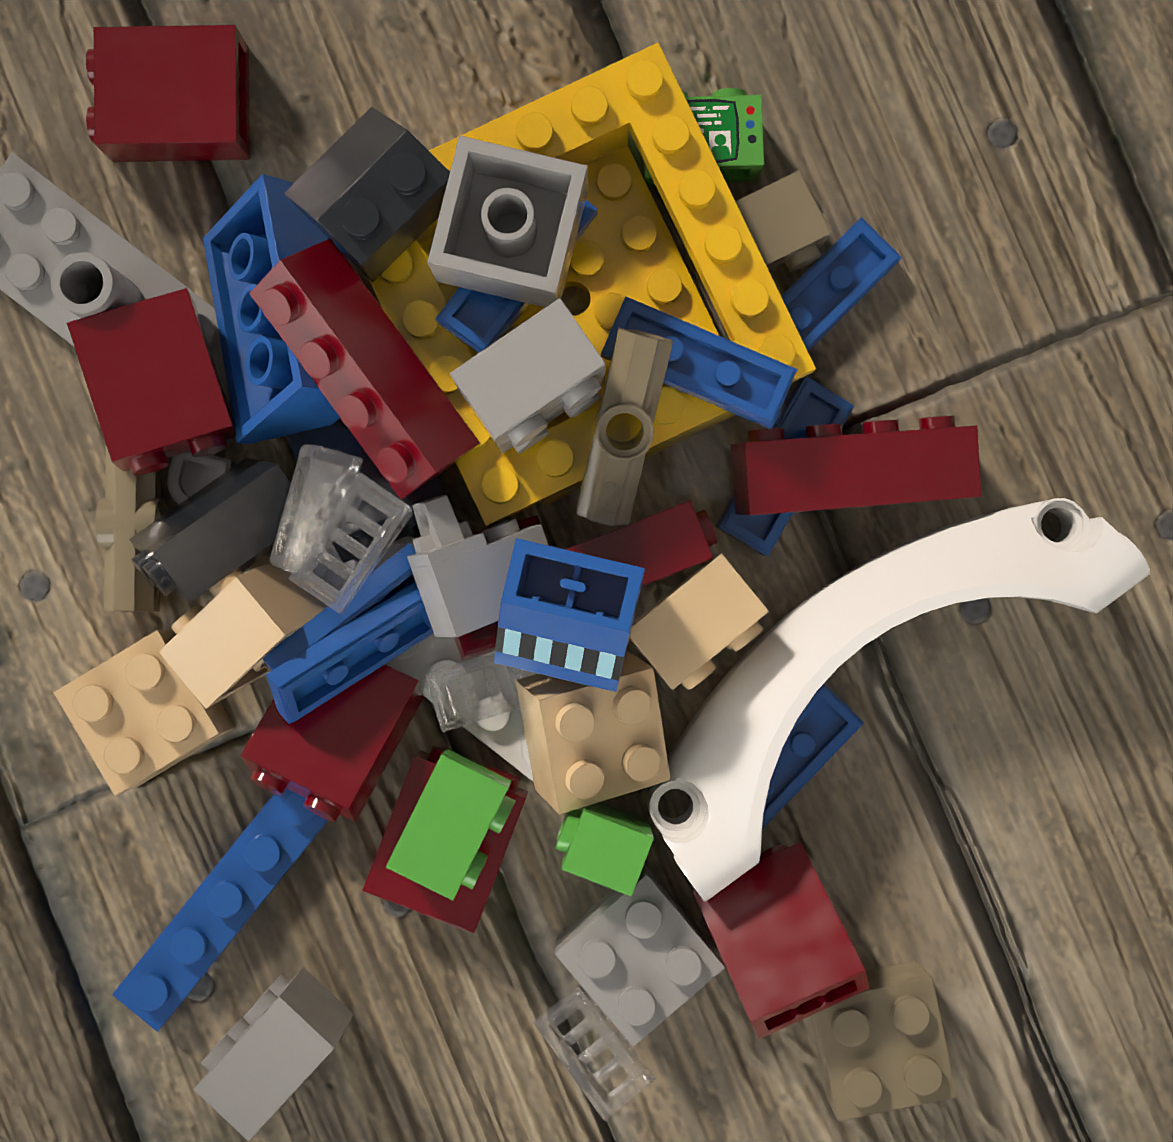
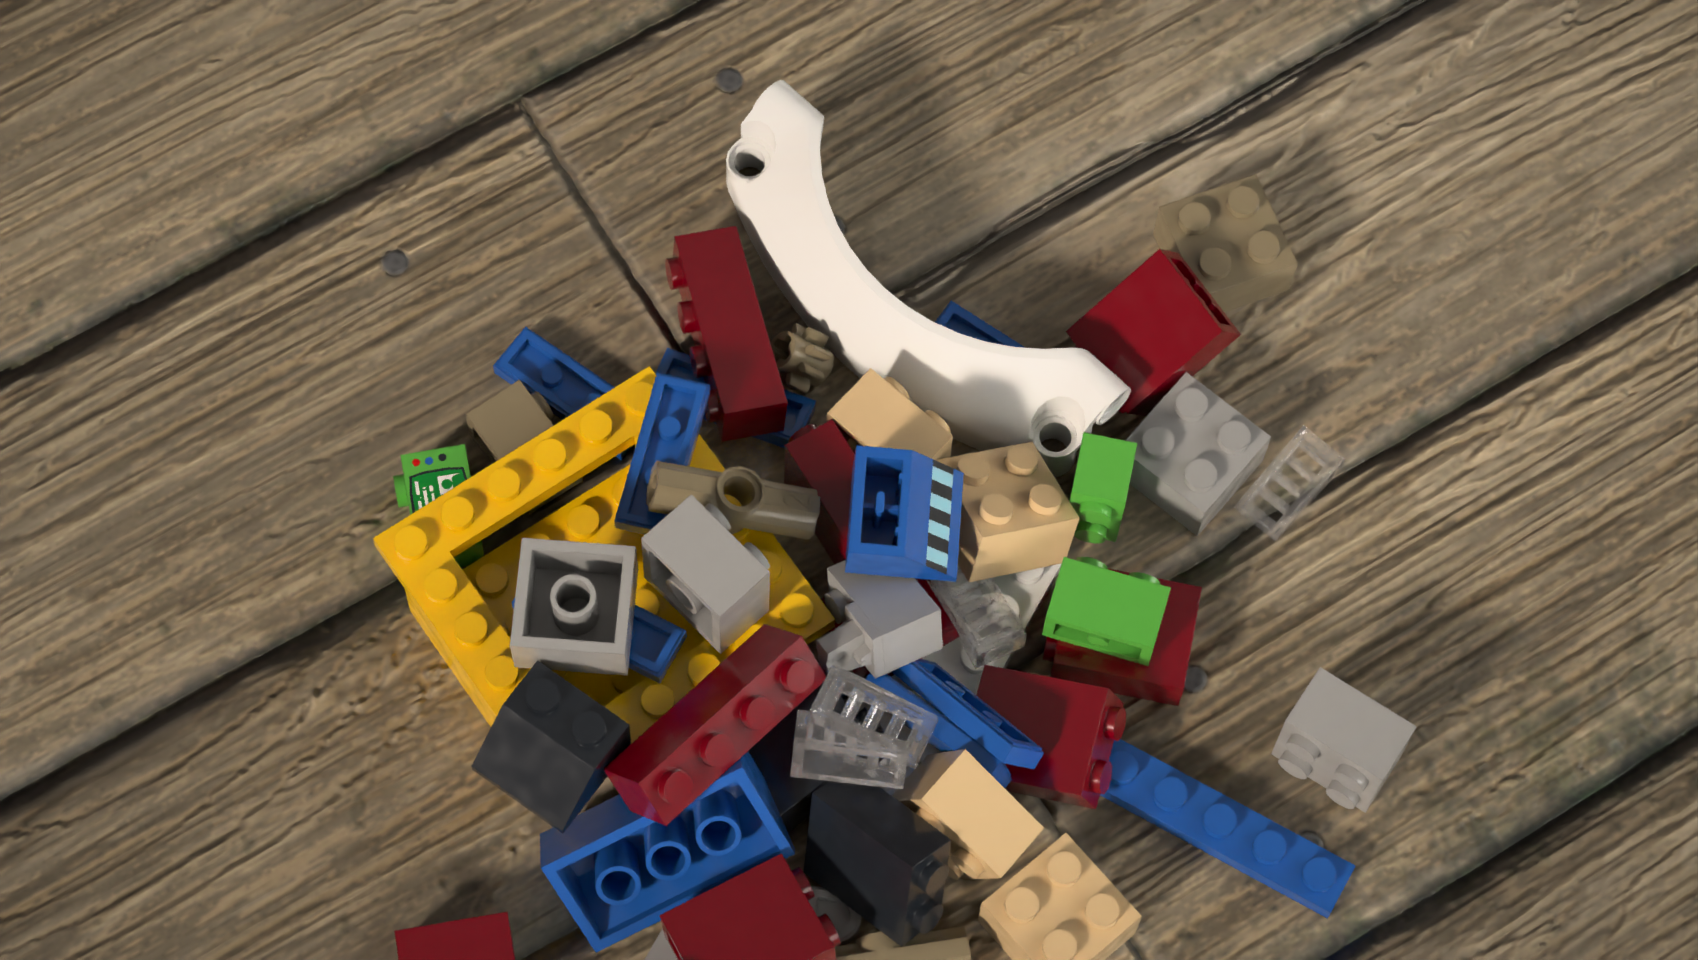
camera: 100 degrees left, 20 degrees down
none -> dark tan gear [771,323,834,393]

